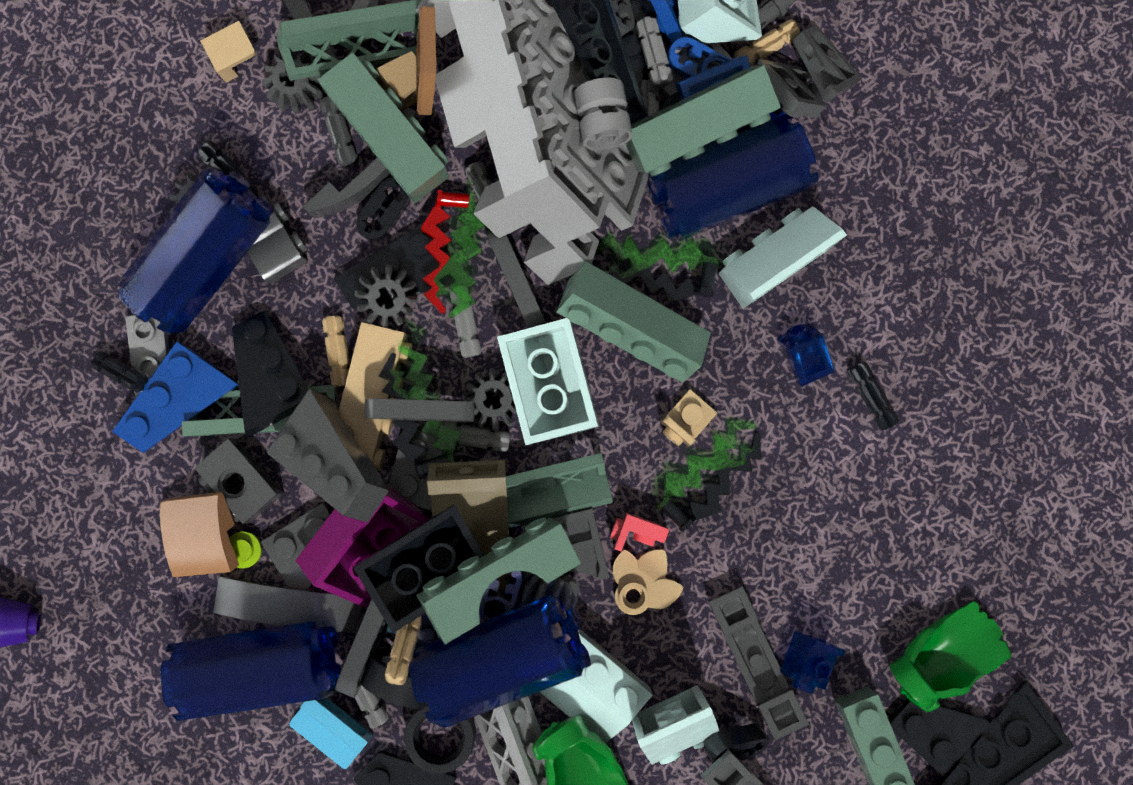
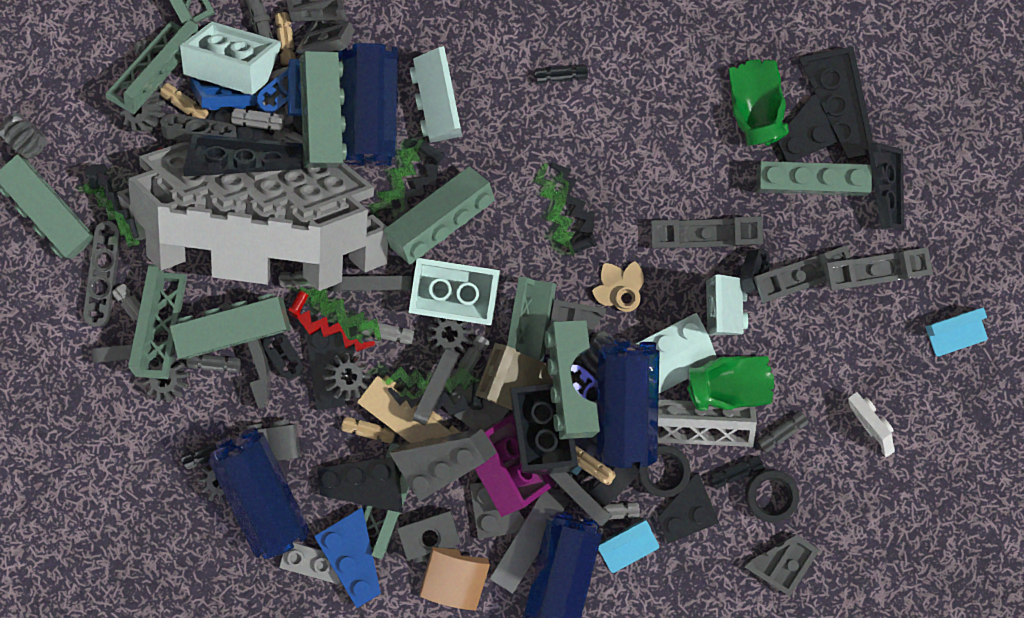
camera: 60 degrees left, 0 degrees up
black axle [90,351,148,393] -> none
tan panel [200,21,256,83] -> none
lime plate [229,531,262,569] -> none
tan brick [376,51,417,111] -> none
medium nougat tile [416,6,436,115] -> none
light grey wheel [574,78,633,150] -> none
coral bracket [610,512,669,552] -> none
tan bracket [661,389,717,446] -> none
clear blue bracket [777,324,835,387] -> none
clear blue brick [780,630,845,694] -> none

